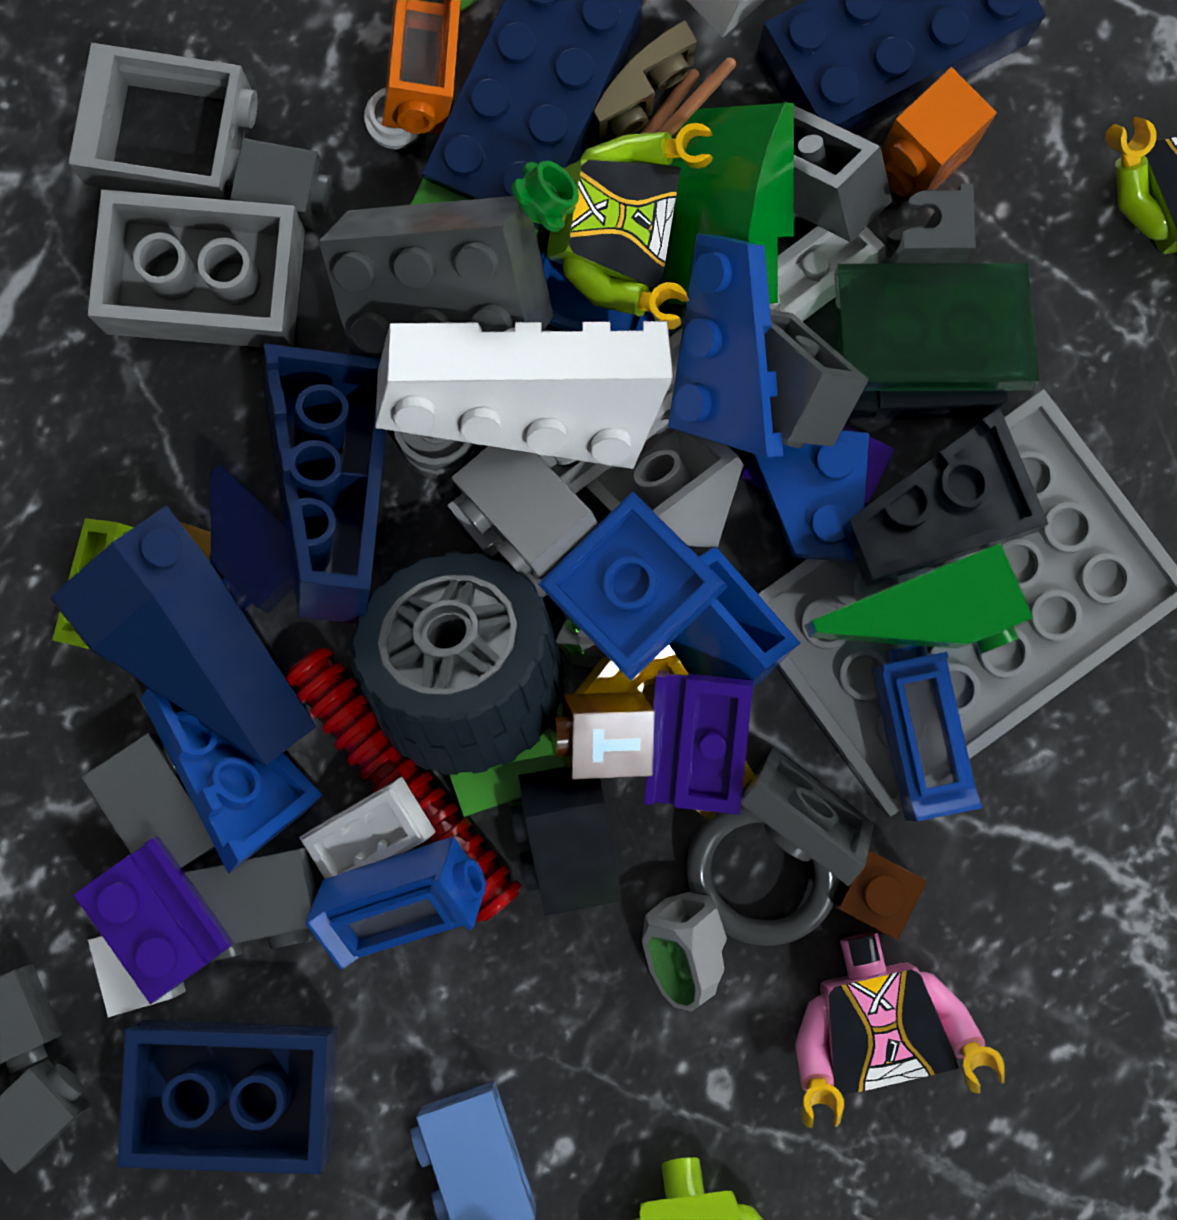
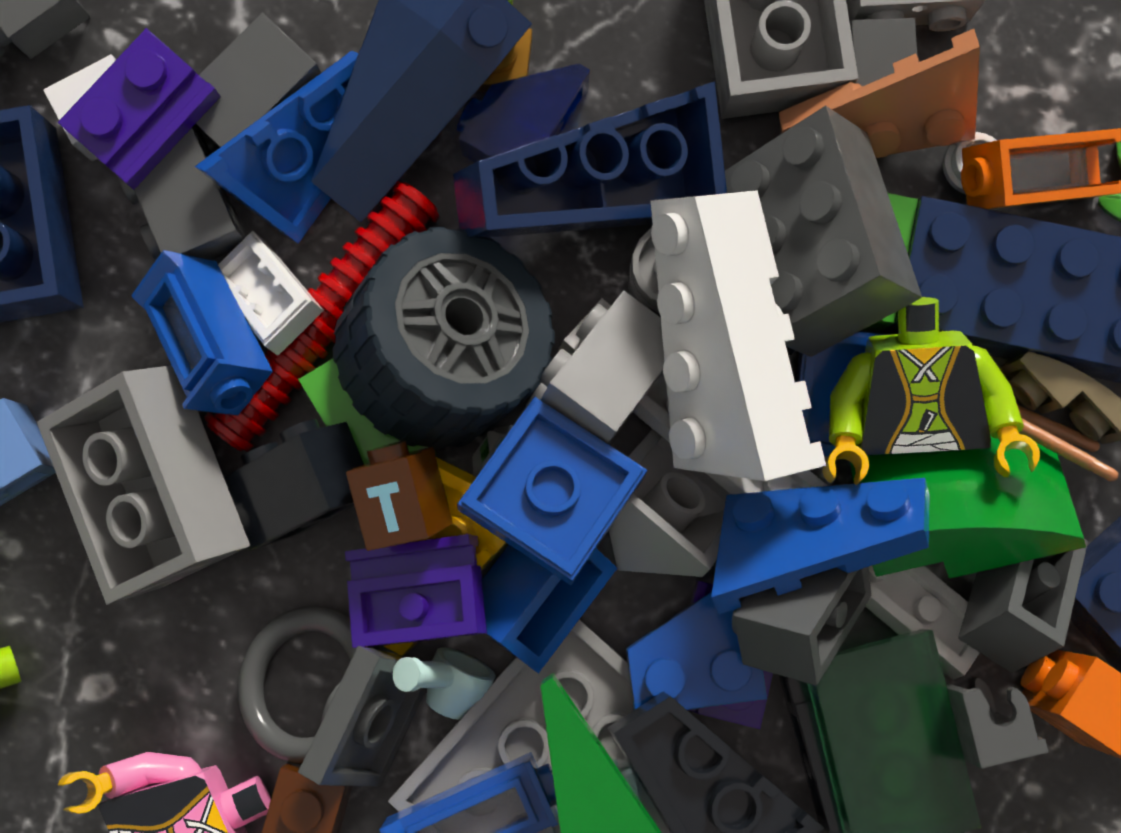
camera: 80 degrees right, 0 degrees up
green plate [511,161,579,232] -> none
light grey rock [642,892,727,1012] -> none
none -> light grey brick [37,365,250,605]
none -> light aqua bar [393,647,496,720]
none -> nougat wing [779,29,980,158]

